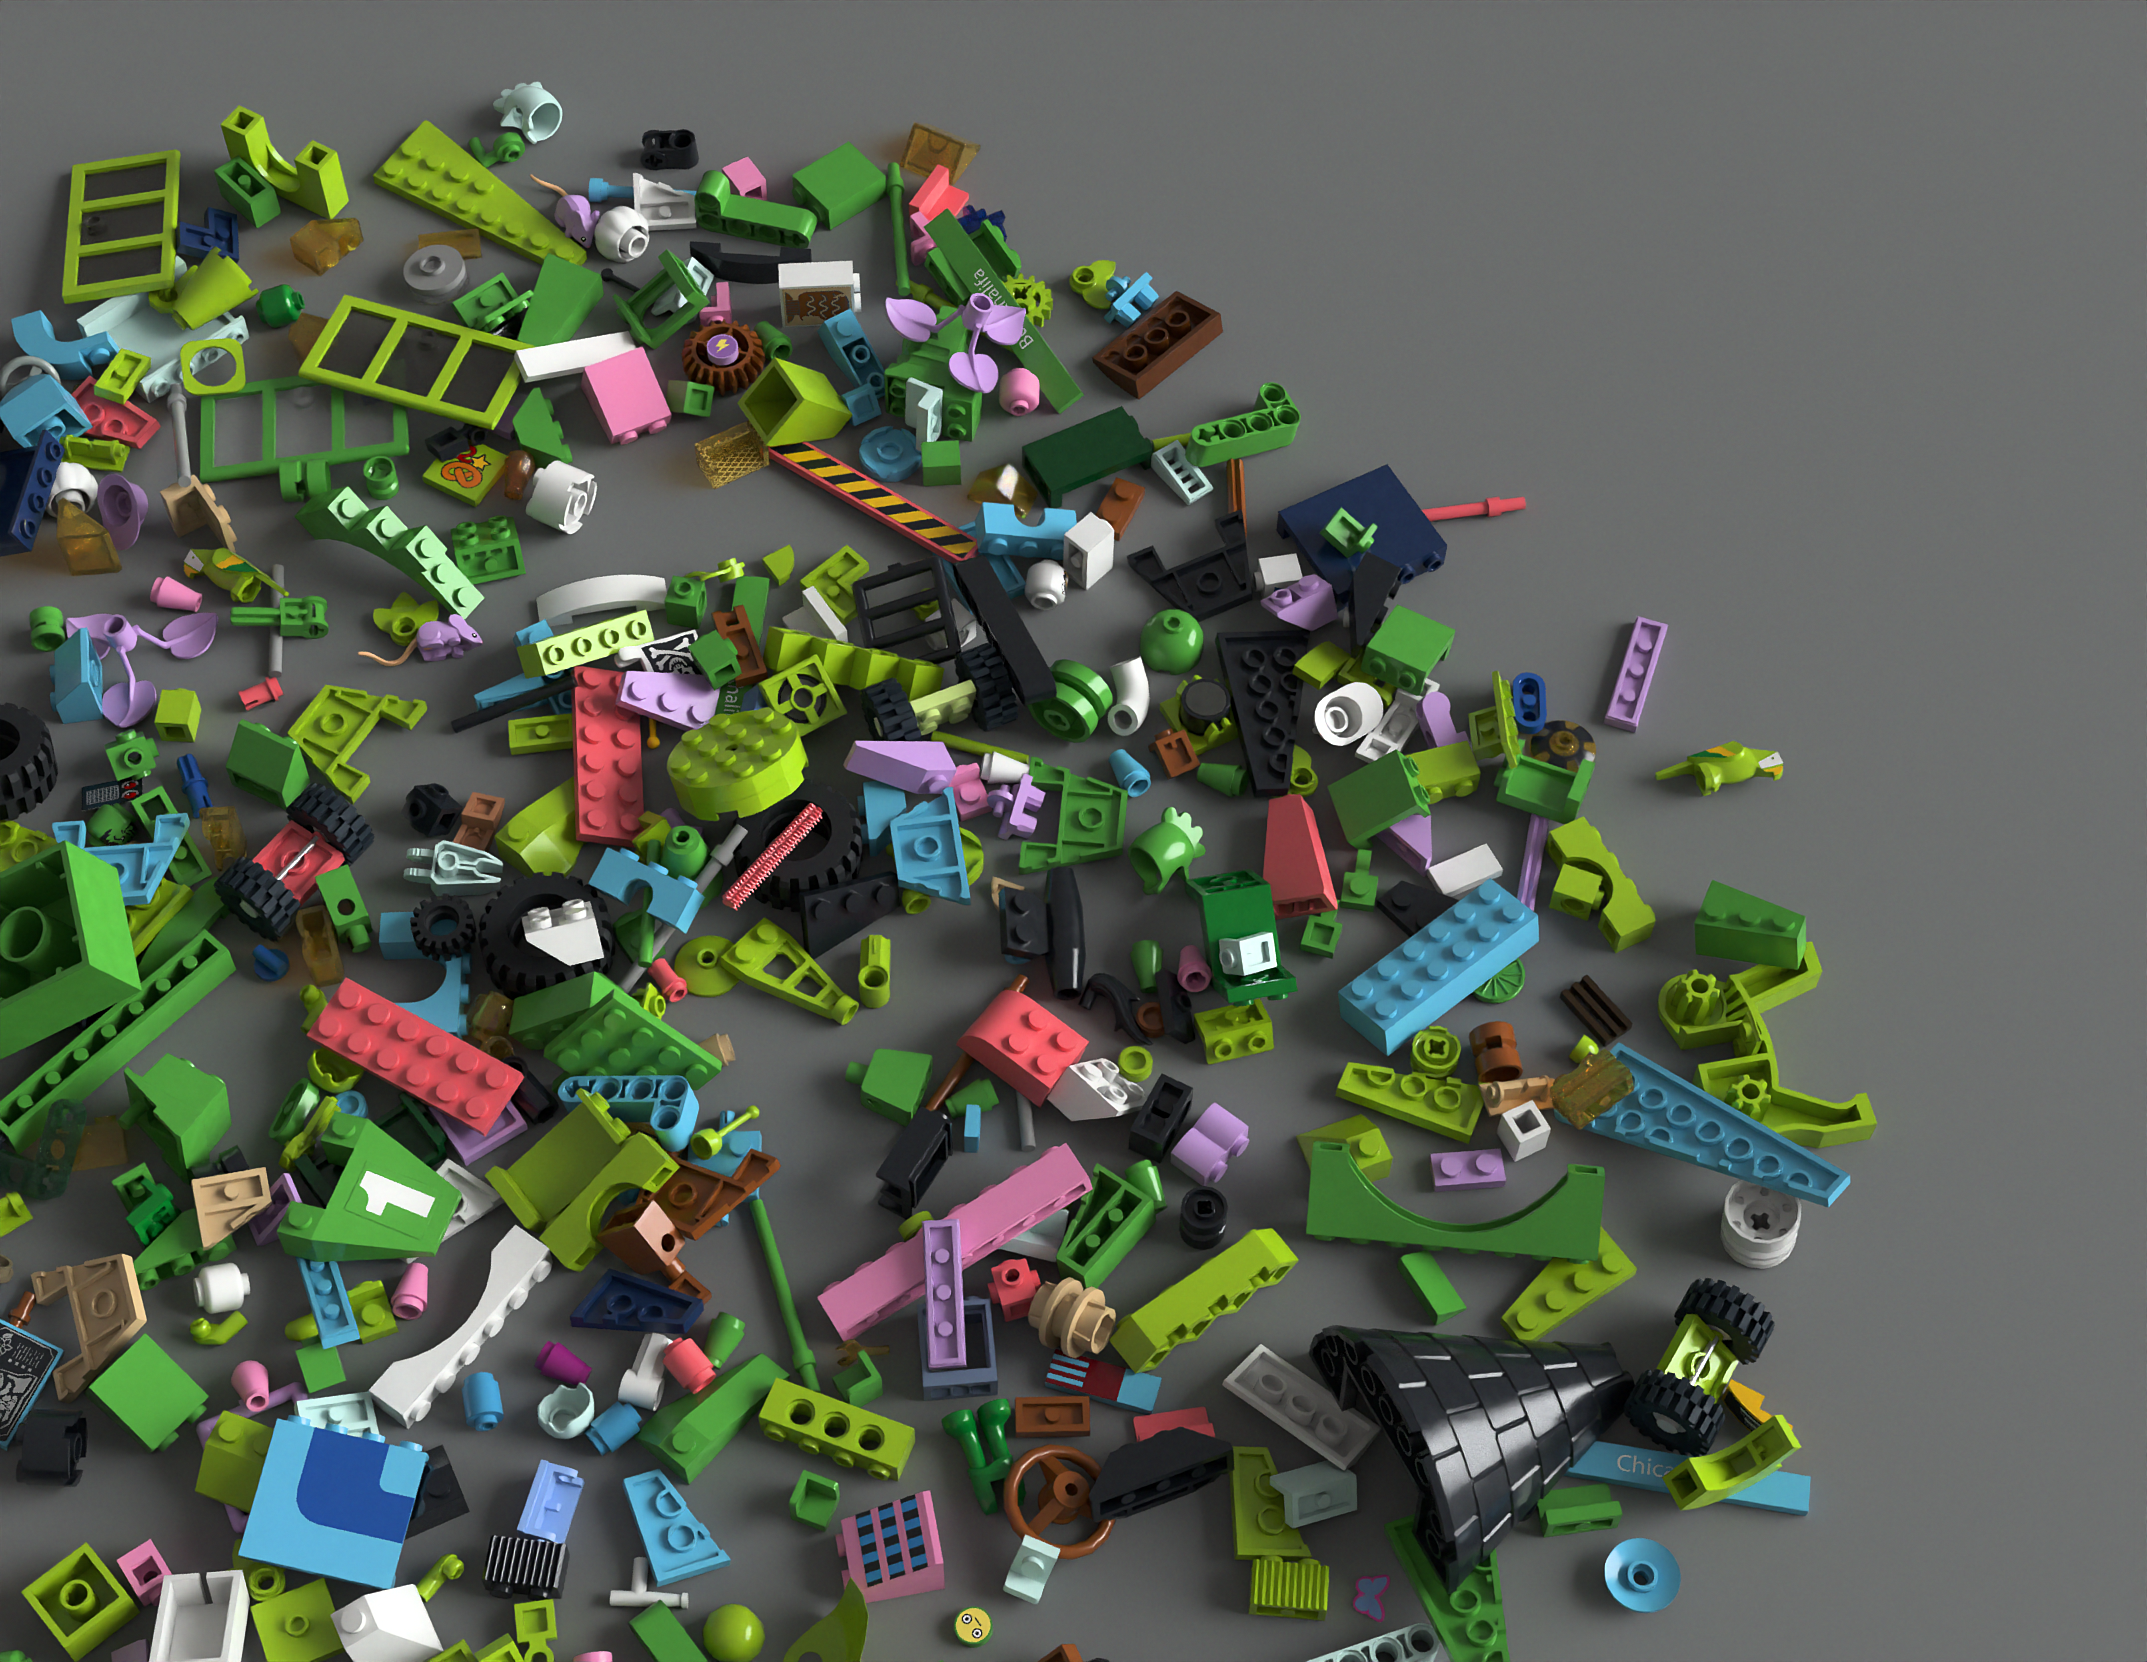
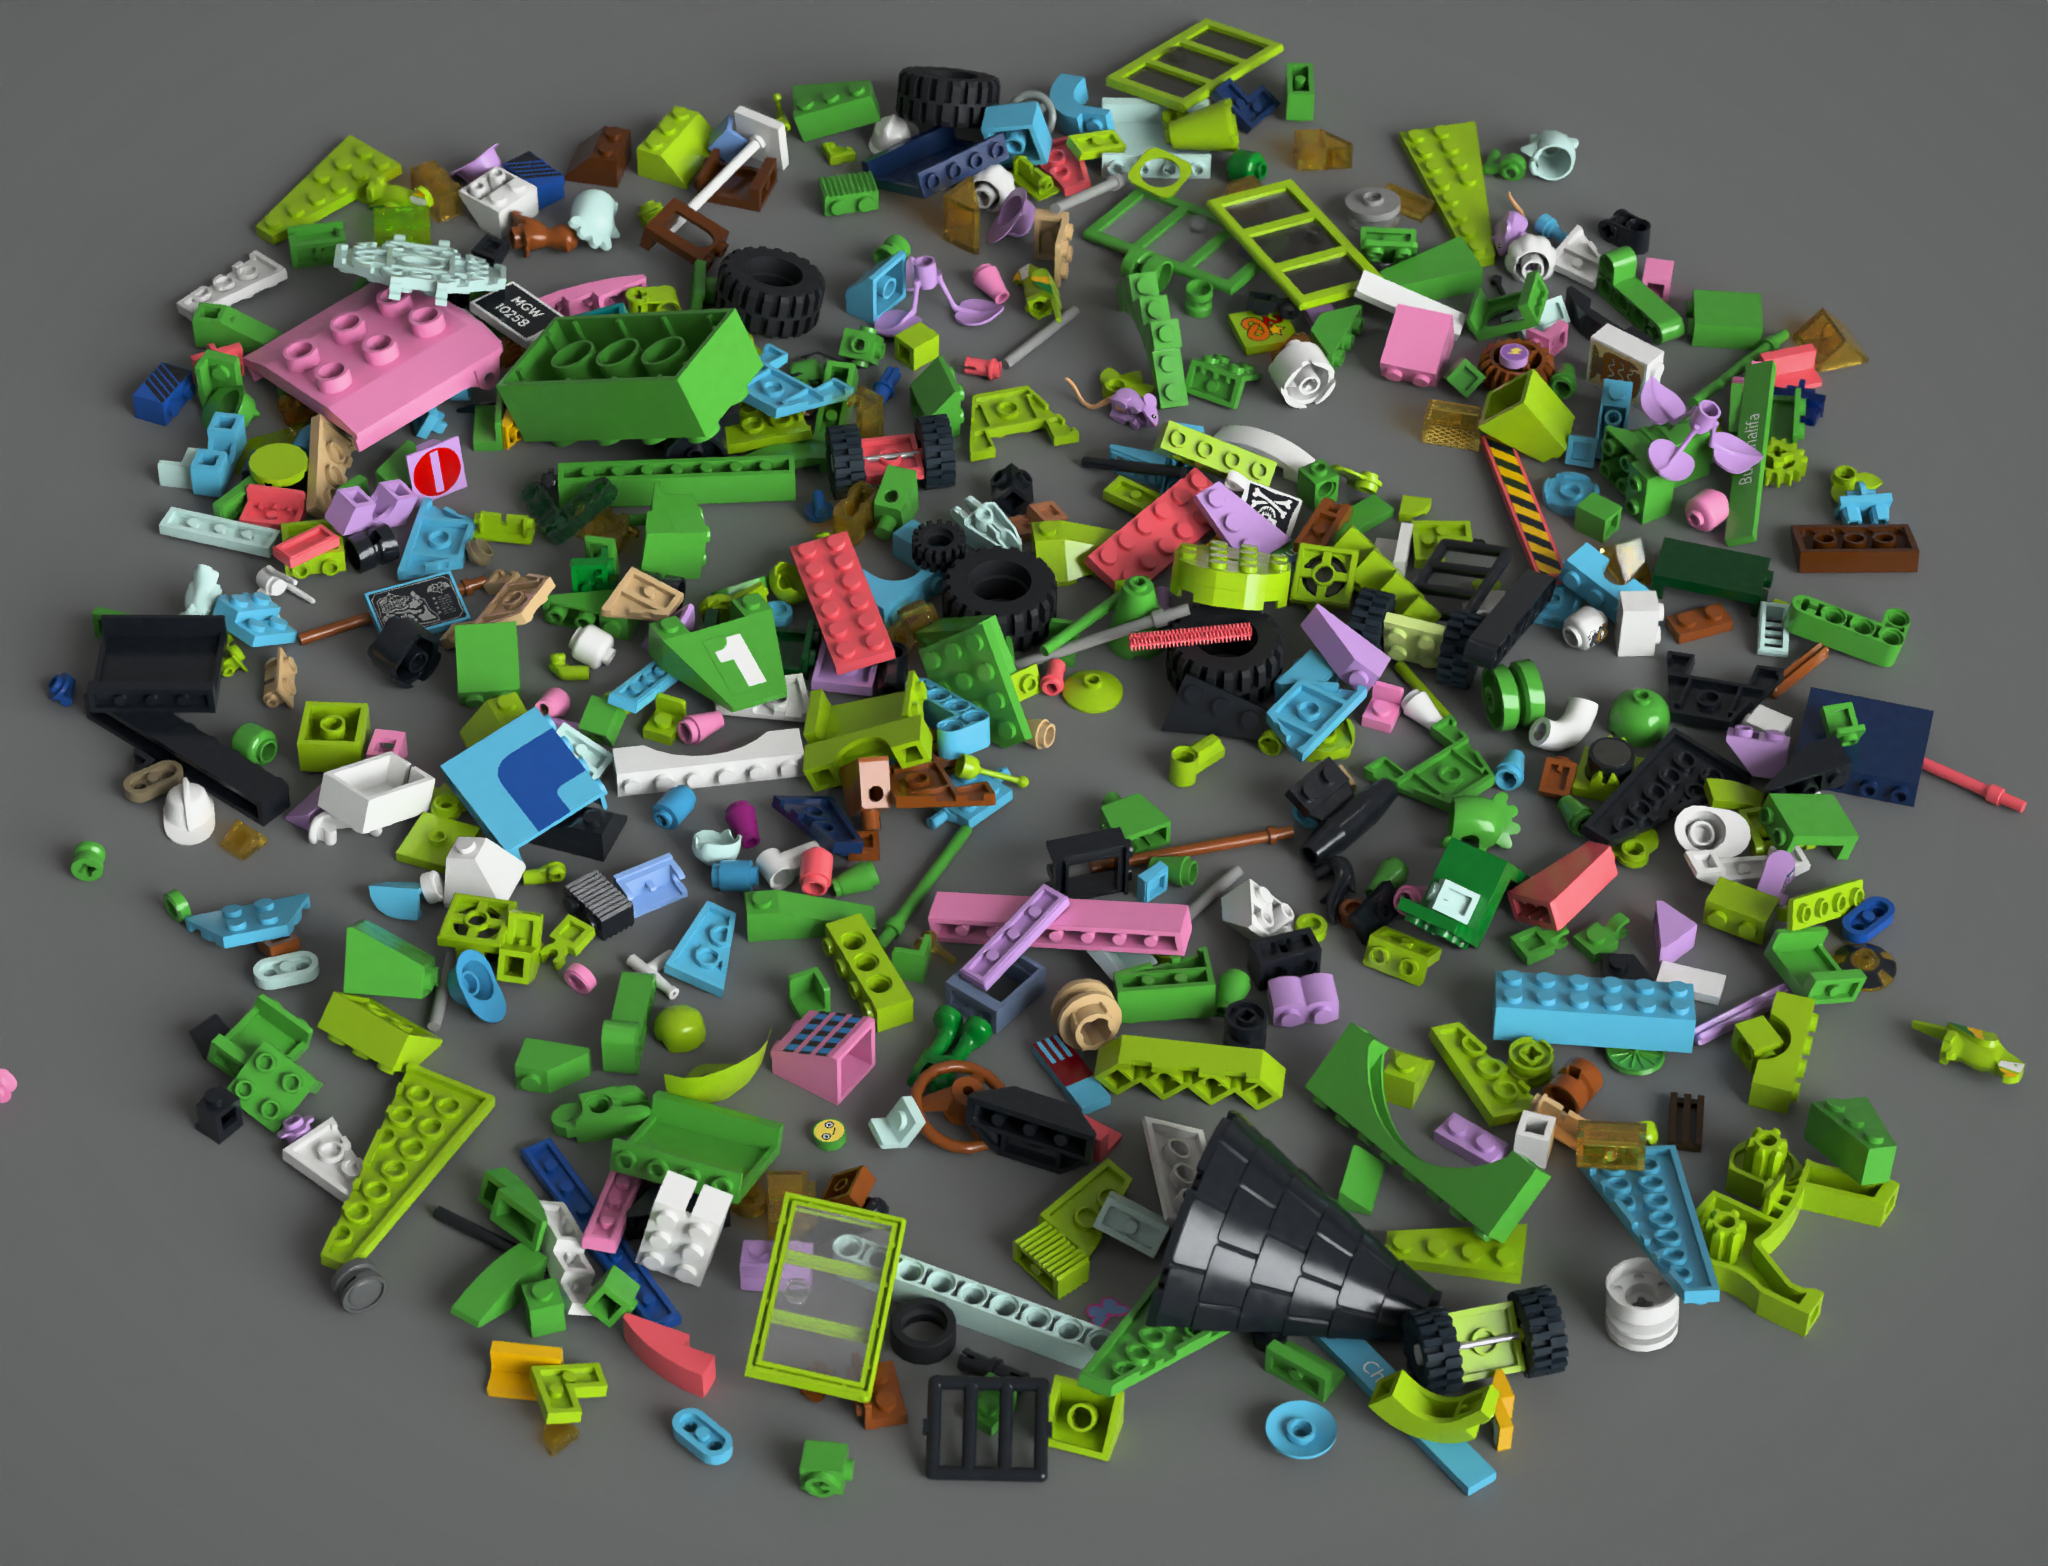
camera: 45 degrees right, 15 degrees down
lime arch [220,105,349,220] -> none
bright green connector [230,596,329,639] -> none
white slope [521,899,604,966] -> none
medium azure arch [588,847,705,934] -> none
bright green brick [688,629,742,690] -> none
lime plate [720,917,859,1025] -> none
light aqua panel [905,377,943,451] -> none
coral brick [956,990,1089,1108] -> none
lavender hips [987,773,1045,840] -> none
coral brick [987,1258,1041,1322] -> none
dark orange plate [1015,1396,1090,1438] -> none
bright green panel [1327,749,1431,850] -> none
lavender tile [1603,616,1668,733] -> none

